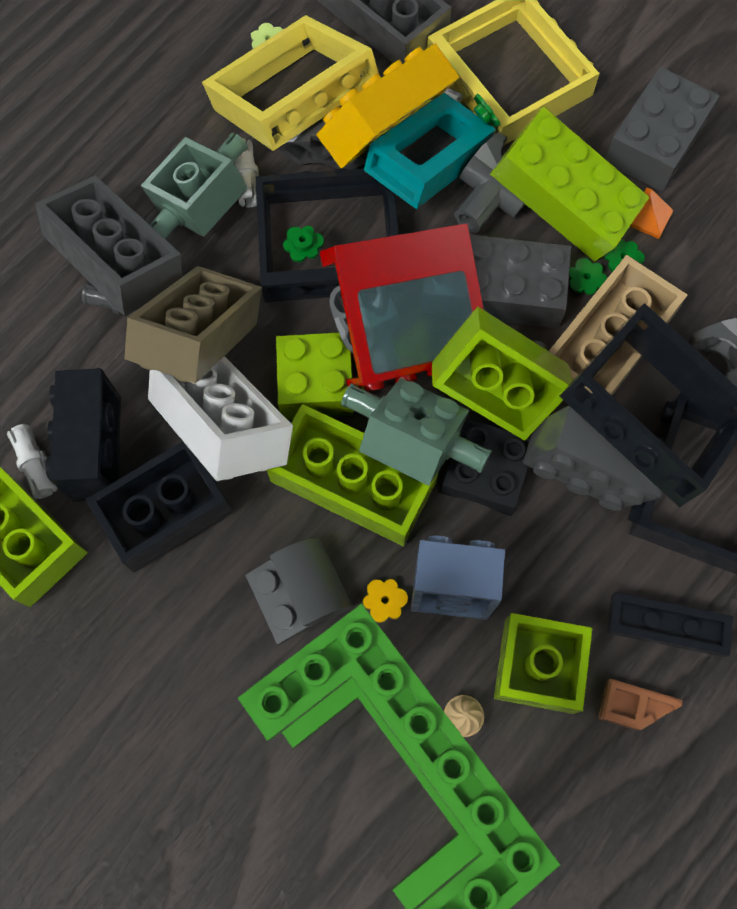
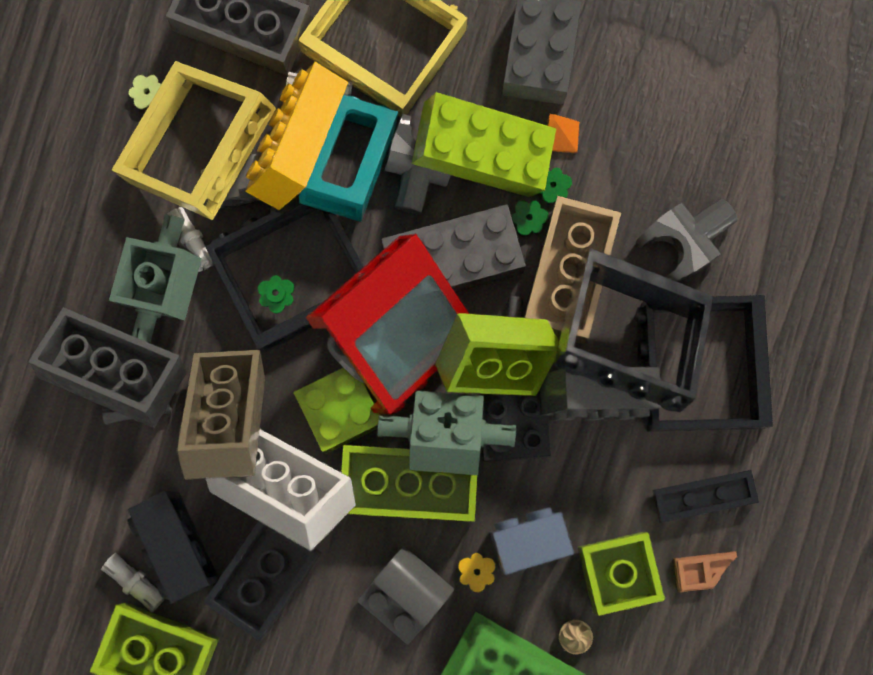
camera: 25 degrees left, 10 degrees up
green plant [474,93,500,126] -> none

